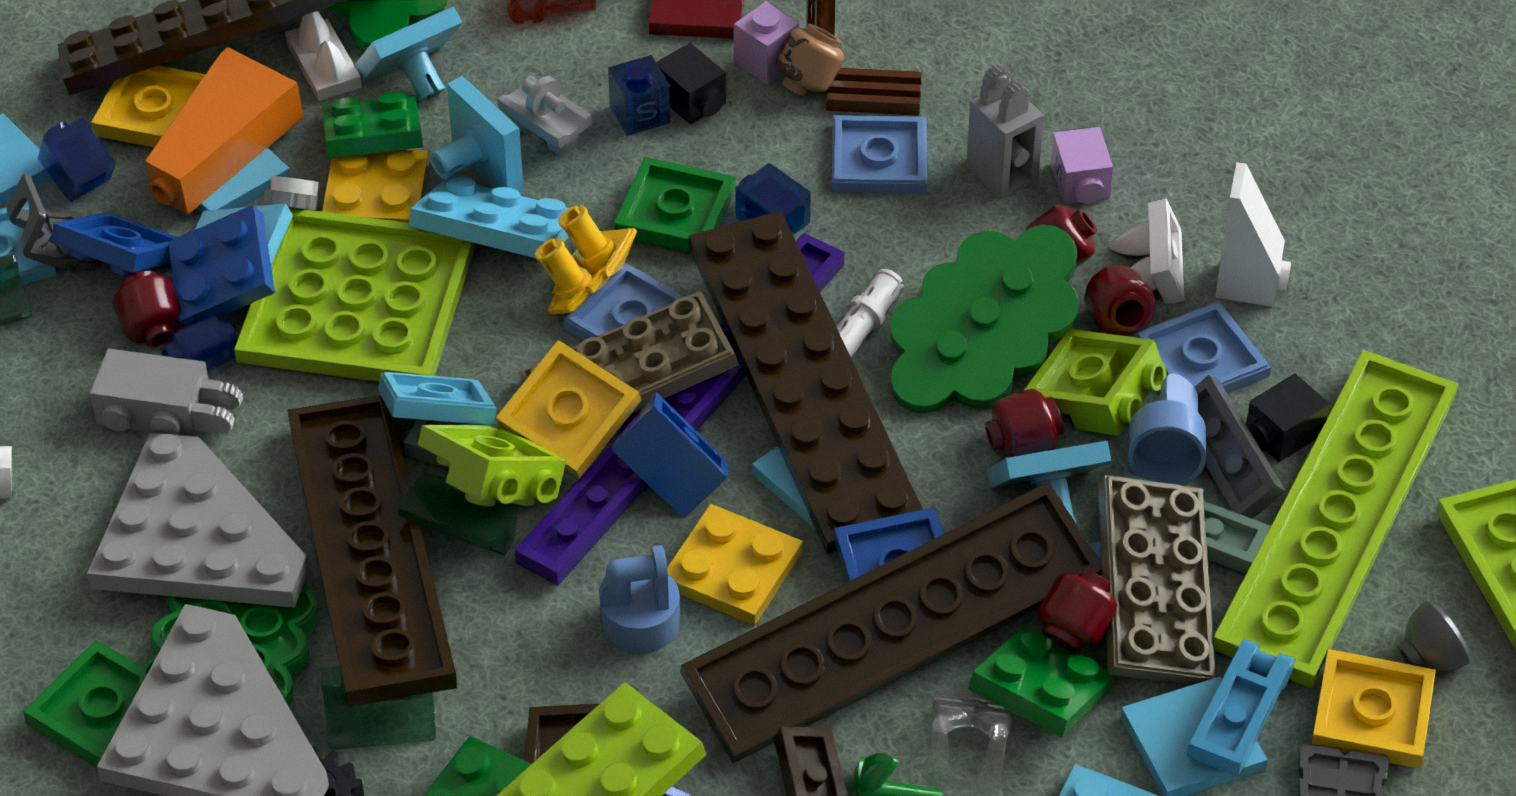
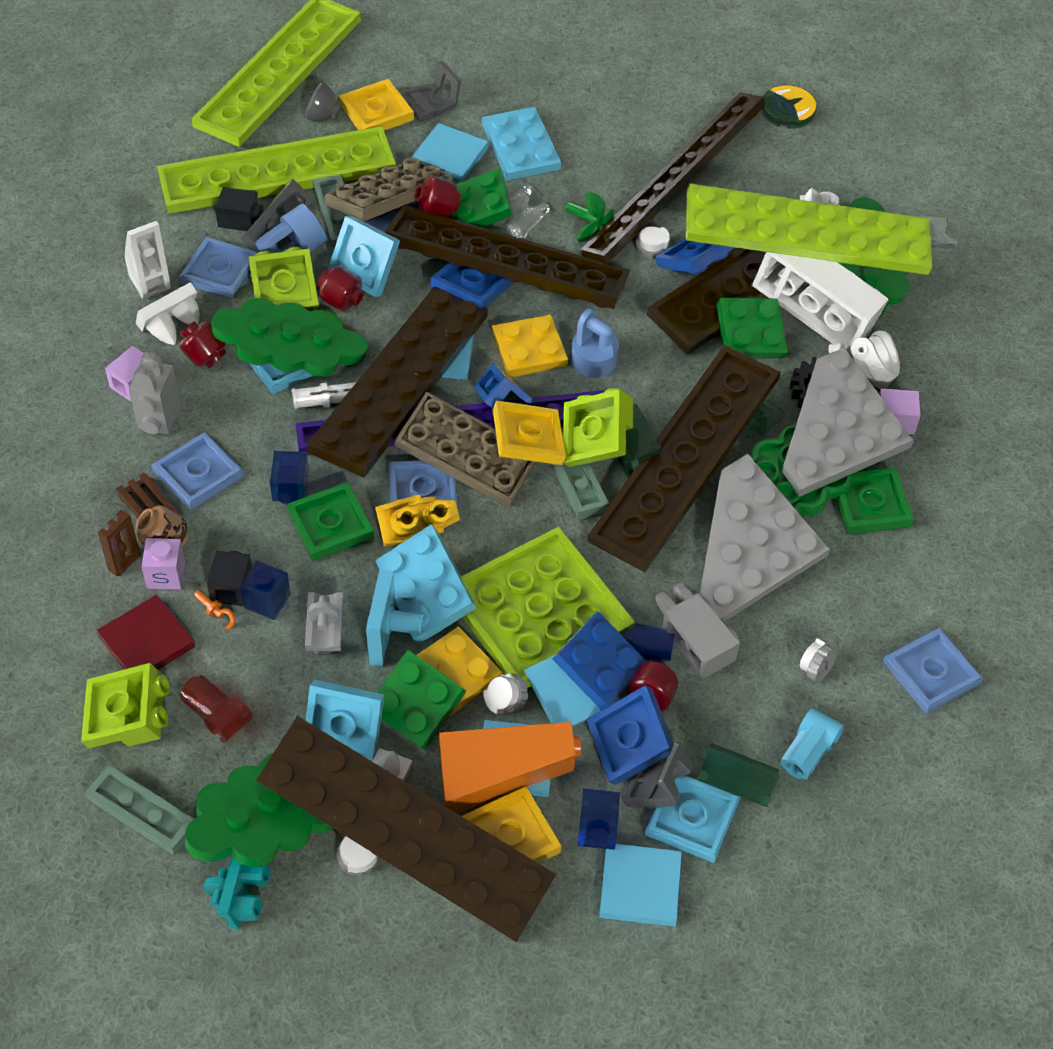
camera: 135 degrees left, 5 degrees up
medium azure tile [378,372,497,426] -> none
dark red head [1084,265,1156,336] -> none
dark azure plate [1187,639,1296,777] -> none

